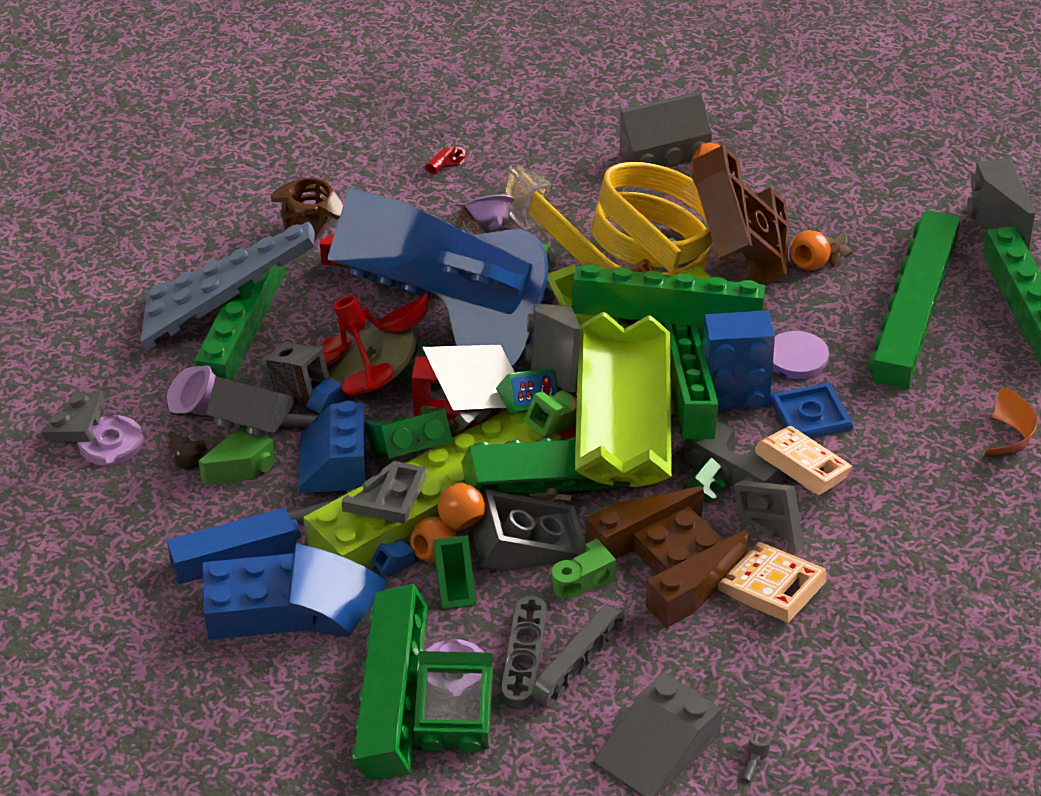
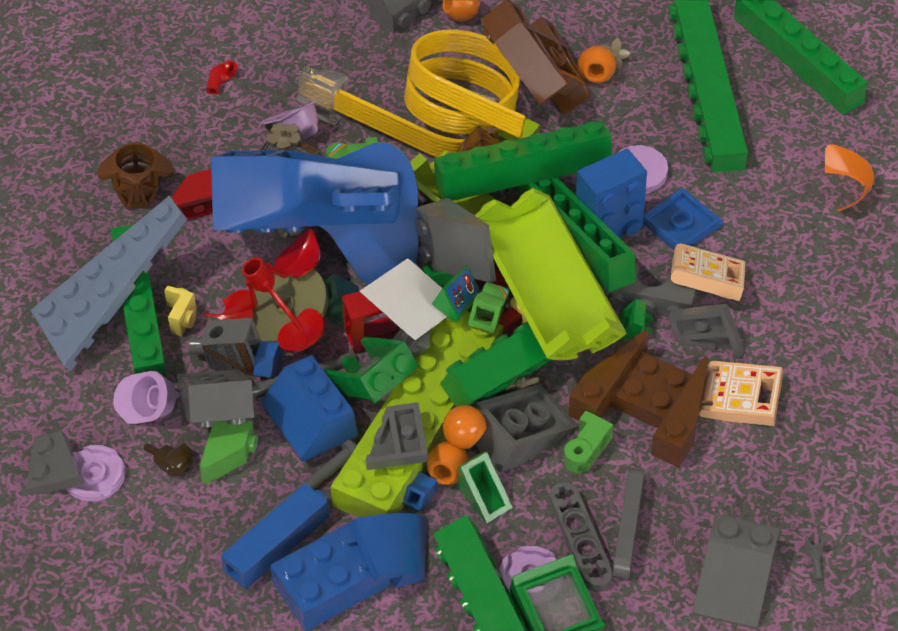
camera: 25 degrees left, 10 degrees up
none -> light yellow bracket [164,286,197,337]
none -> dark tan plant [266,122,301,150]

